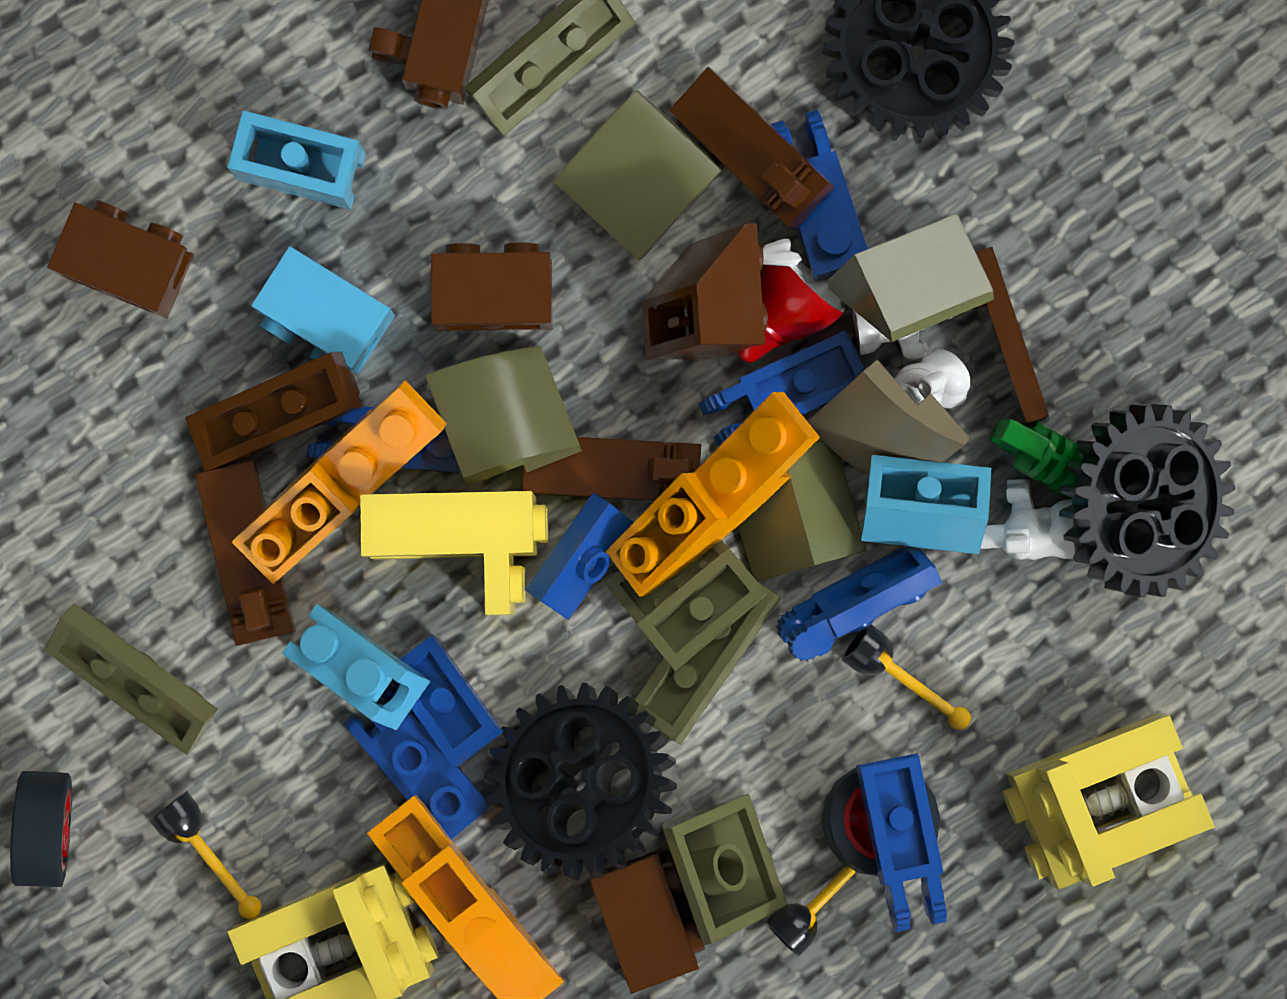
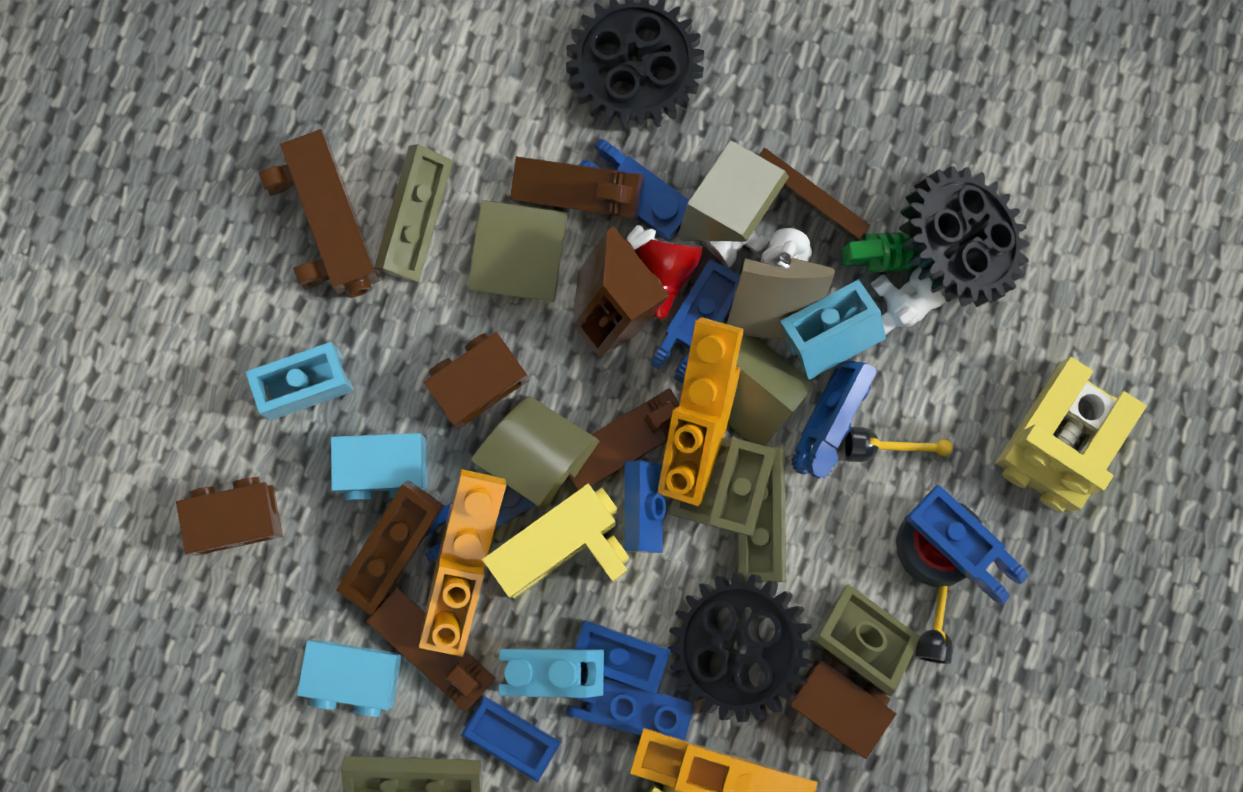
camera: 30 degrees left, 5 degrees down
none -> medium azure brick [297,640,402,717]
none -> blue tile [460,696,561,782]

